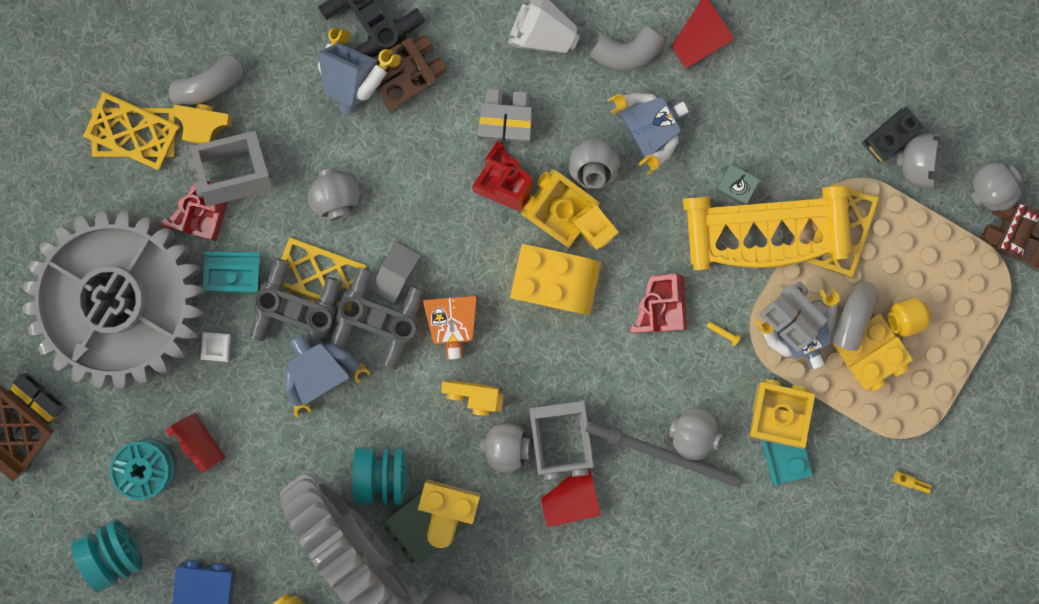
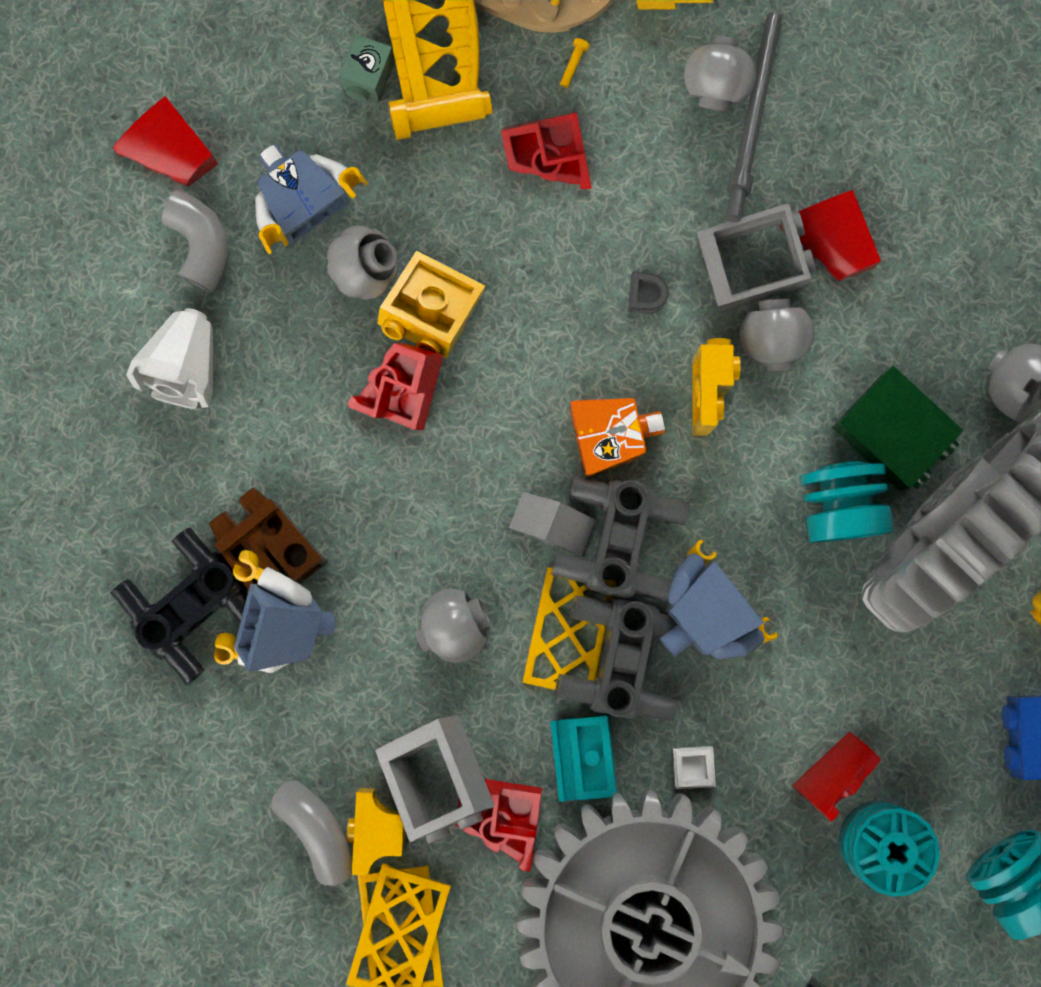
camera: 90 degrees left, 5 degrees down
yellow brick [418,479,481,548] -> none
light grey hips [478,89,532,143] -> none
yellow brick [510,244,602,316] -> none
yellow brick [571,202,619,250] -> none
none -> dark grey tile [628,271,669,314]

